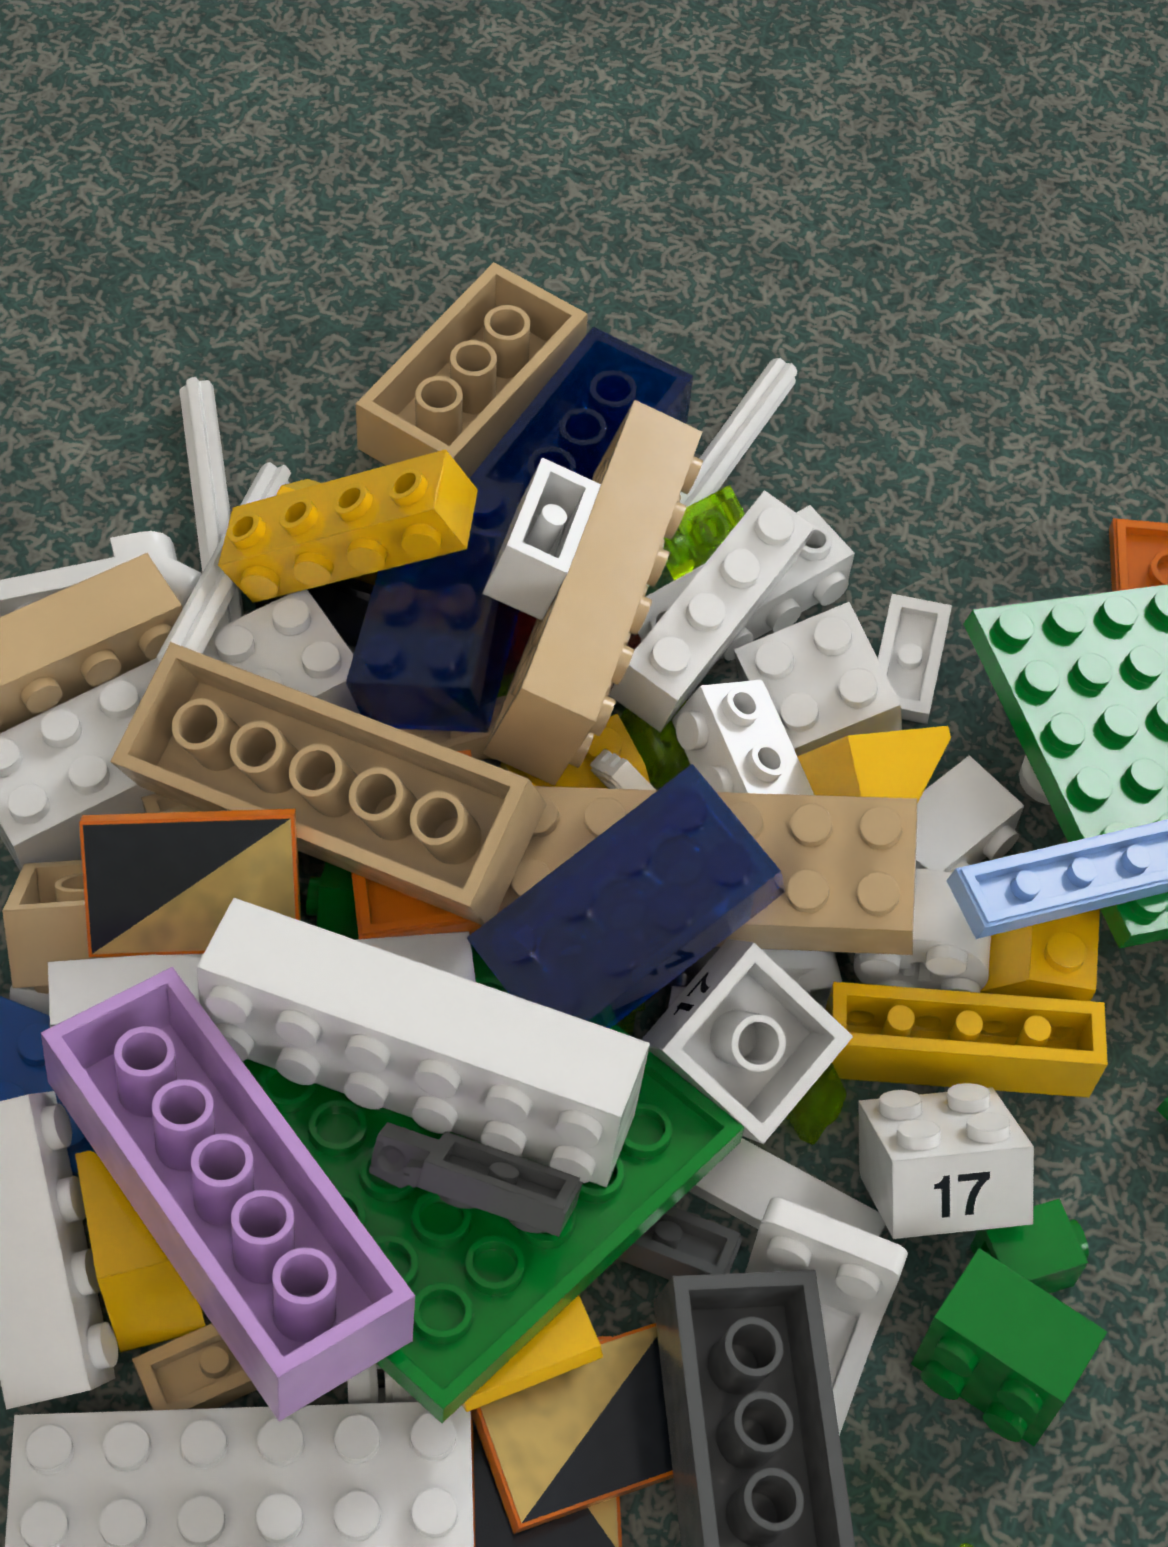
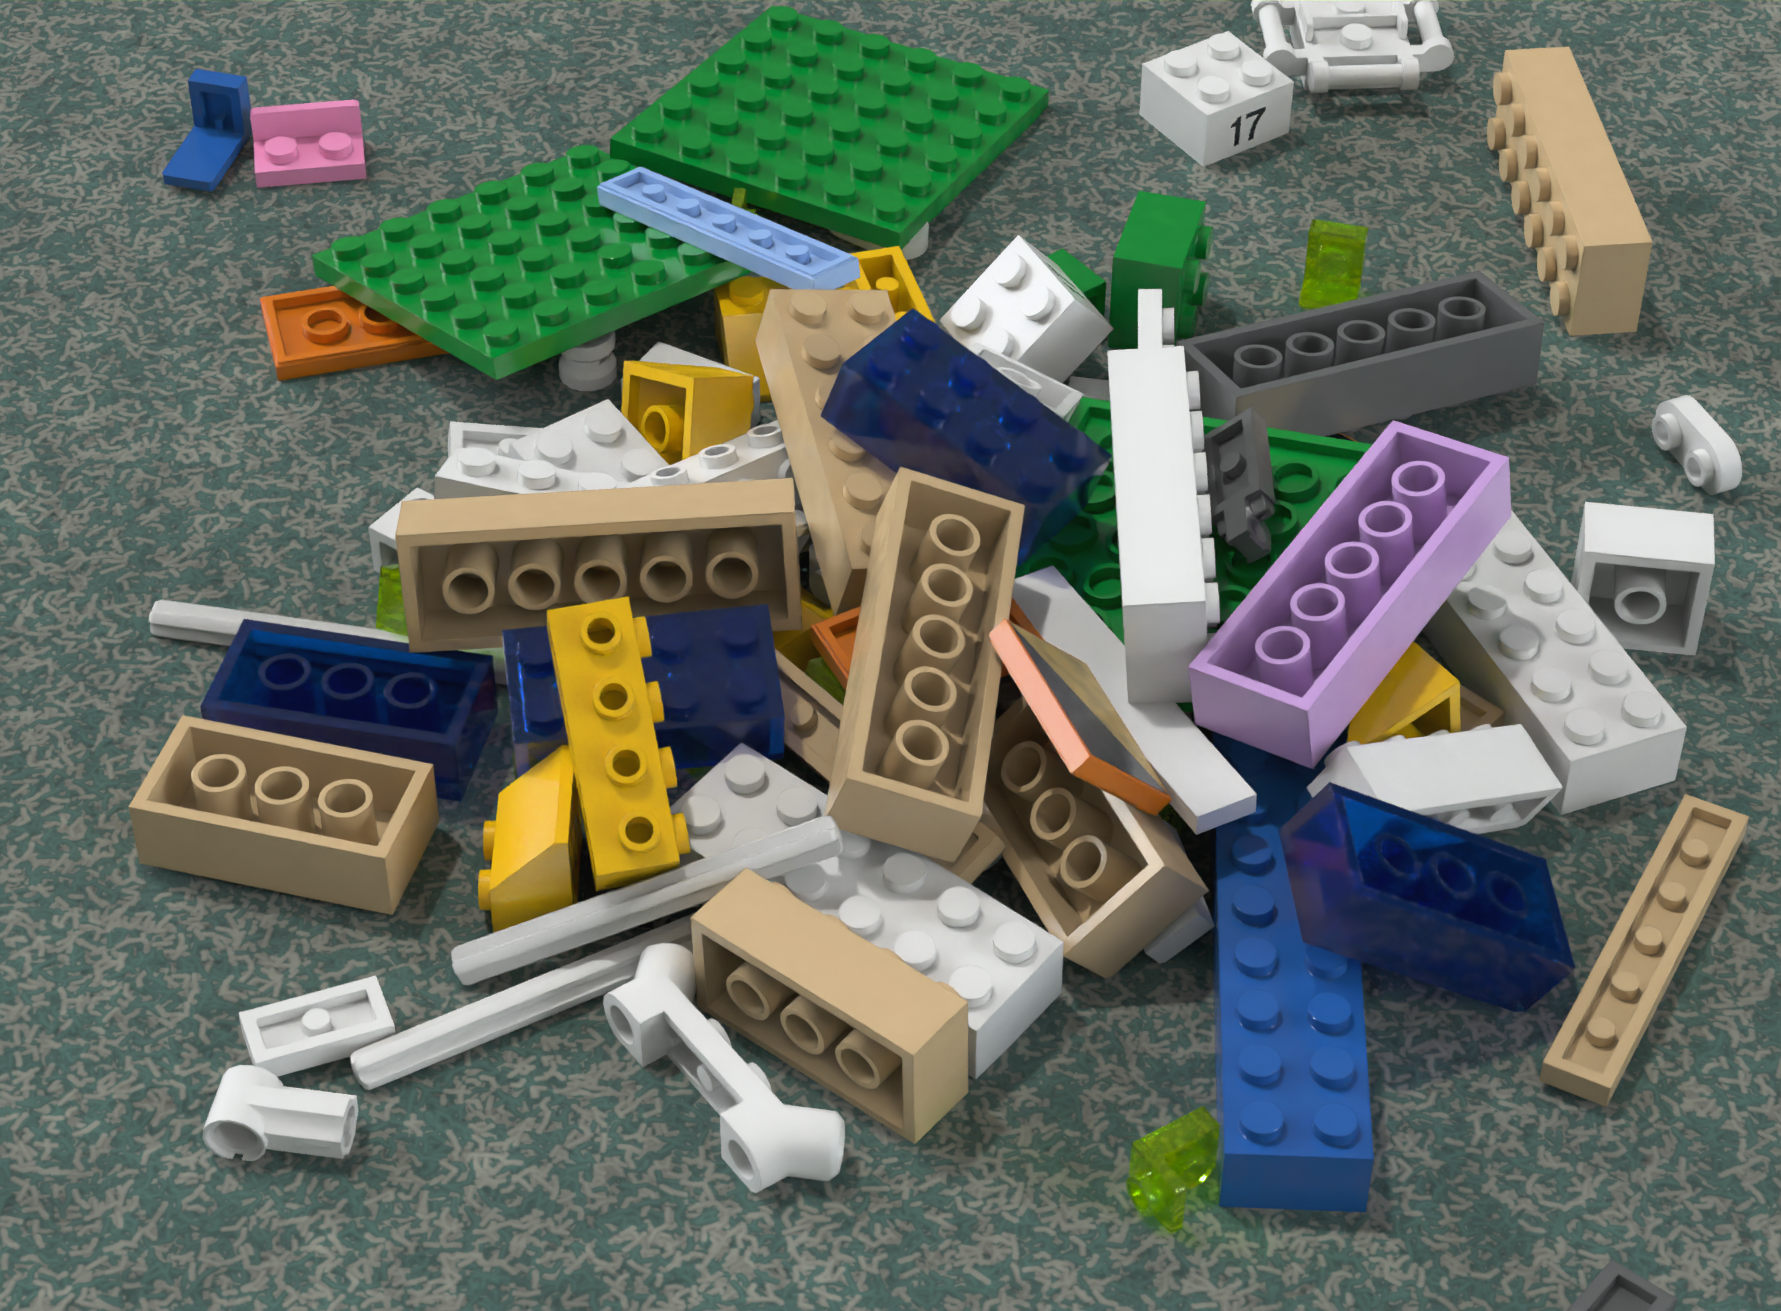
camera: 105 degrees left, 15 degrees down
white brick [482,458,601,620] -> none
none -> white piece [202,1065,359,1161]
none -> white plate [239,976,395,1077]

